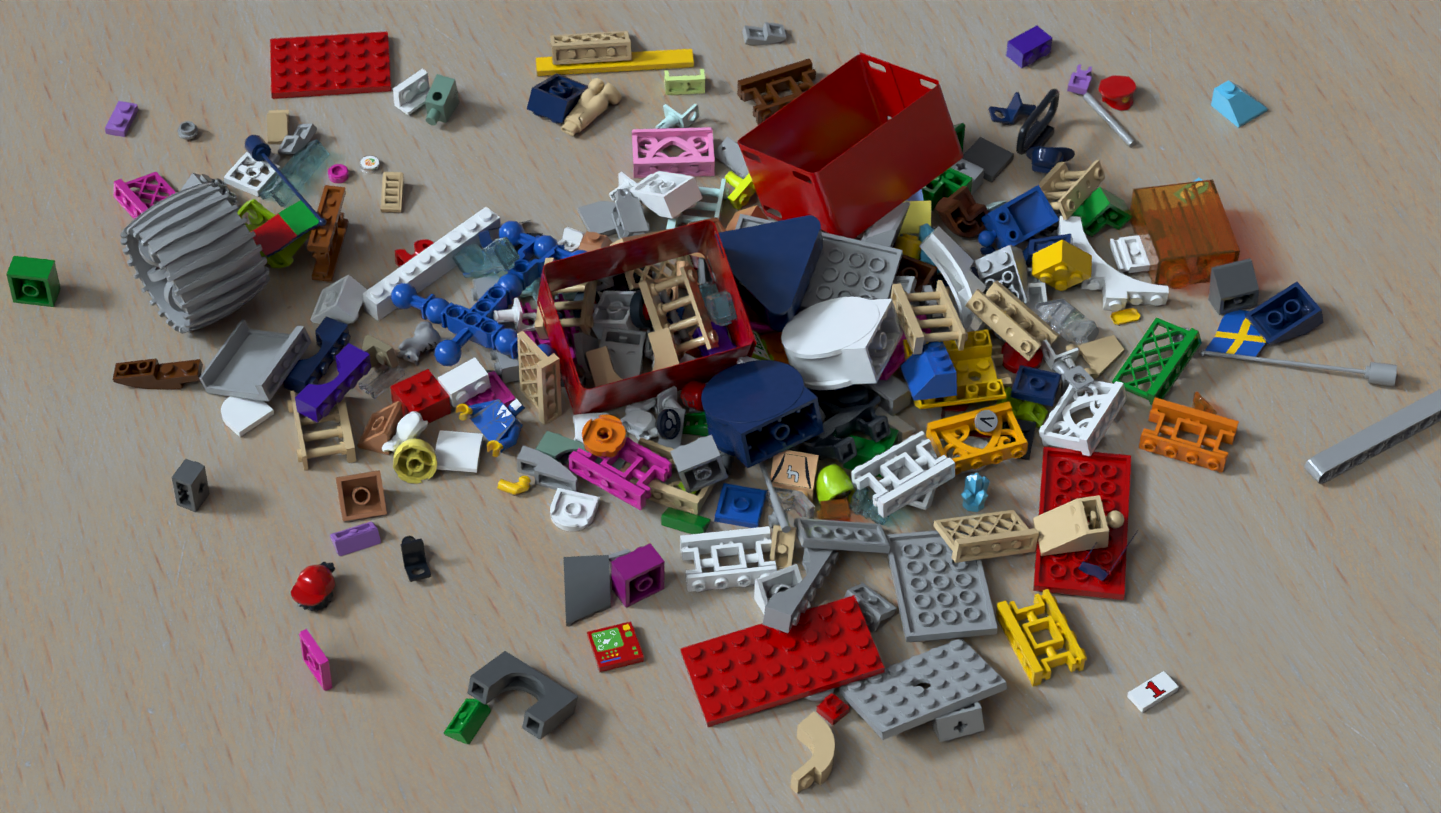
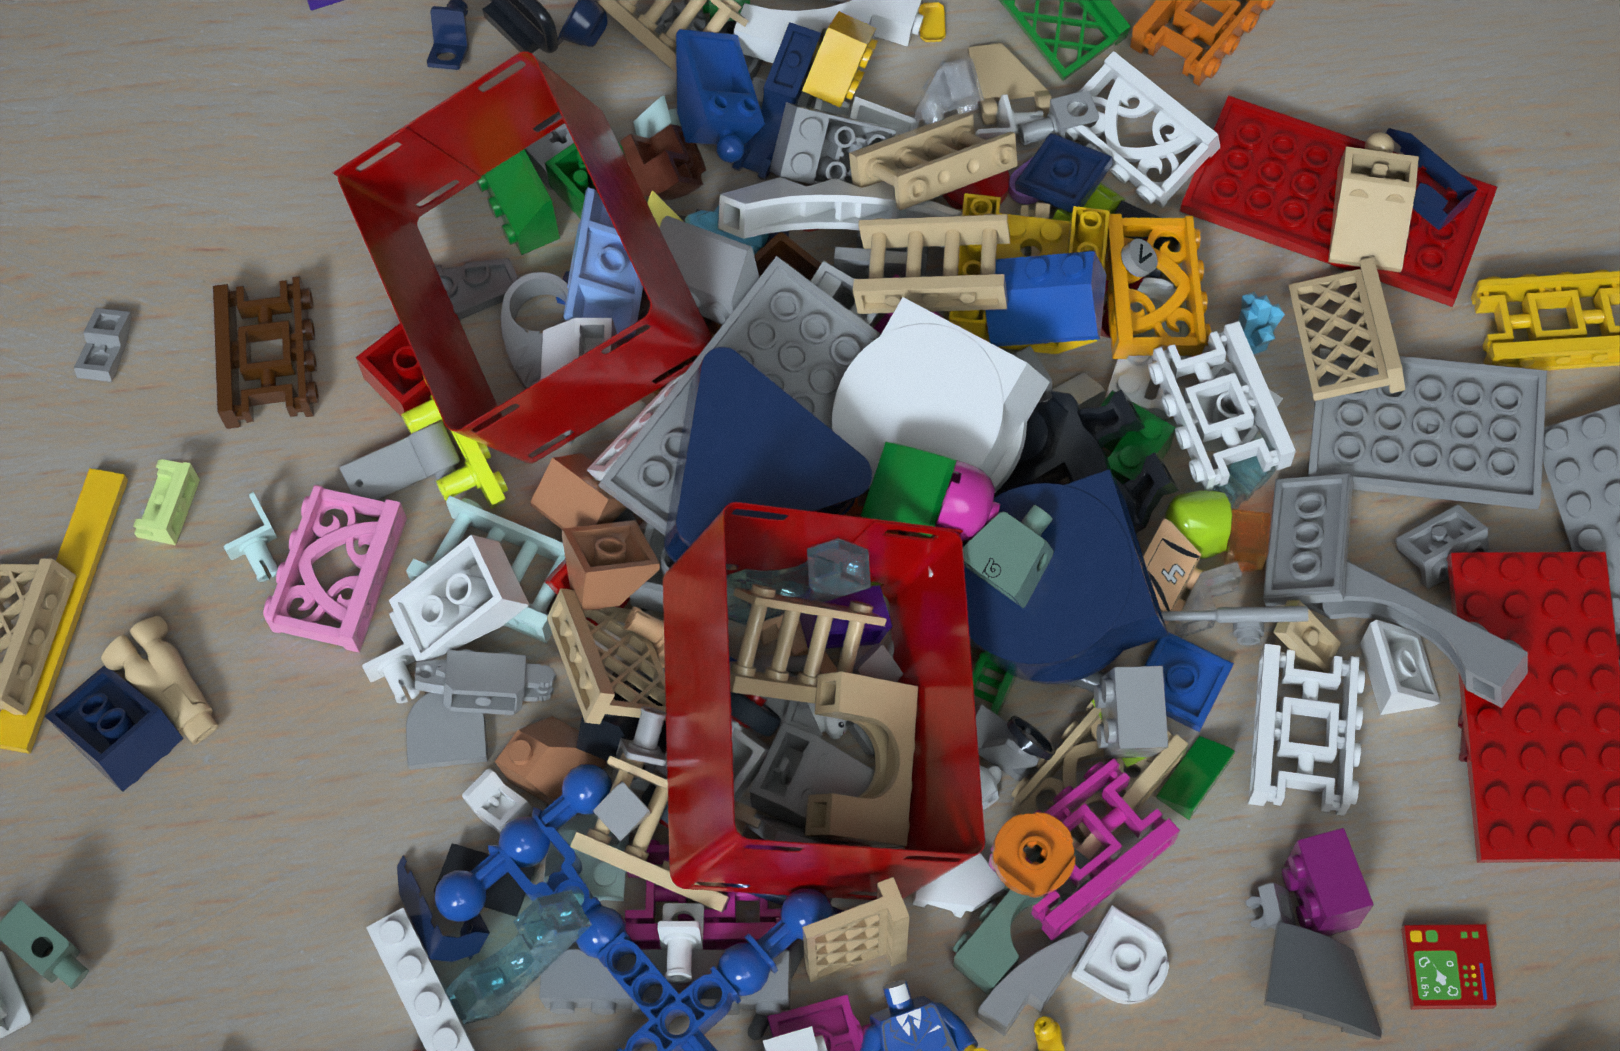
camera: 70 degrees left, 15 degrees up
none -> green slope [861,442,956,537]
none -> dark pink cylinder [933,460,1000,541]
none -> sand green torso [963,505,1054,608]

